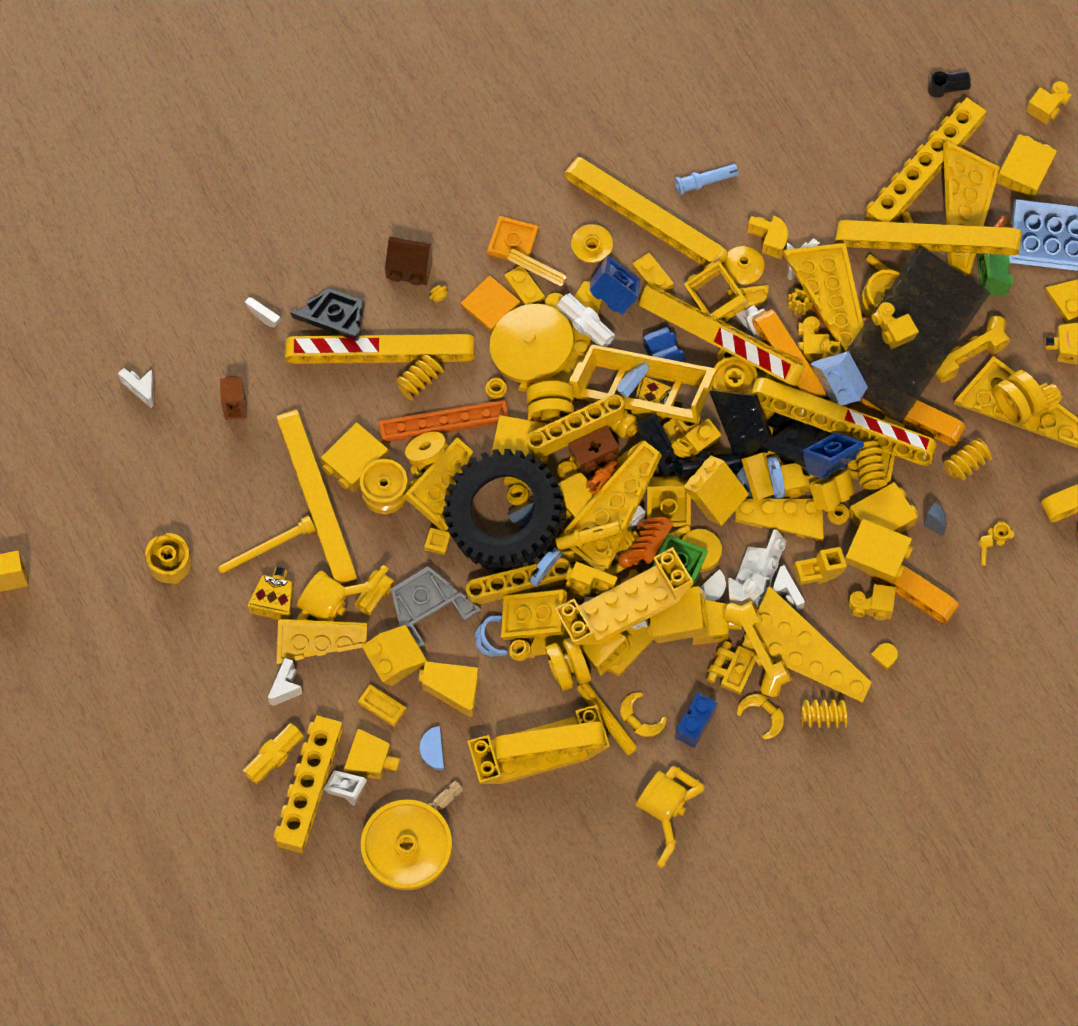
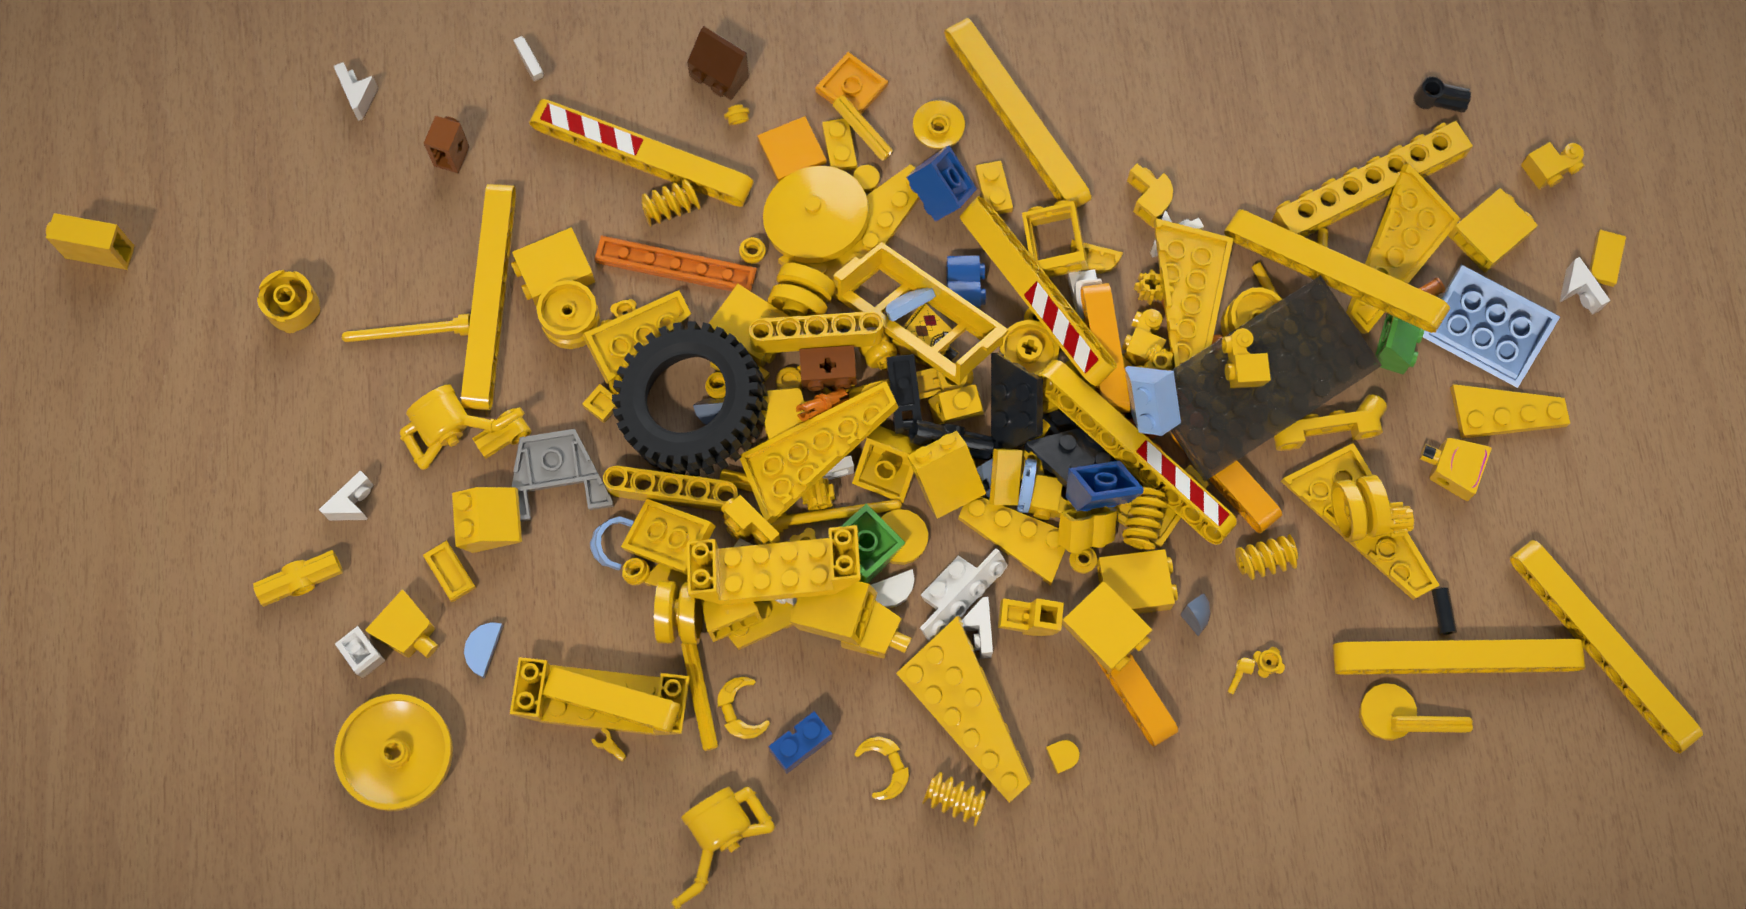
camera: 20 degrees right, 5 degrees up
yellow torso [248,567,294,620] -> none
yellow brick [274,715,343,854] -> none
yellow wing [277,619,367,664] -> none
black wing [290,288,365,341] -> none
yellow tile [405,432,448,466] -> none
yellow slope [419,662,479,717] -> none
tan axle [428,781,463,811] -> none
light blue tile [530,548,563,587] -> none
yellow pin [556,520,623,551] -> none
white piece [557,293,615,347] -> none
orange gear [618,517,673,568] -> none
yellow plate [672,438,693,458] -> none
light blue pin [674,163,739,195] -> none
yellow plate [706,641,756,695] -> none
yellow dish [722,246,765,285] -> none
yellow plate [723,601,792,698] -> none
white slope [728,573,764,606] -> none
yellow brick [848,584,896,620] -> none
none -> yellow piece [591,728,627,762]

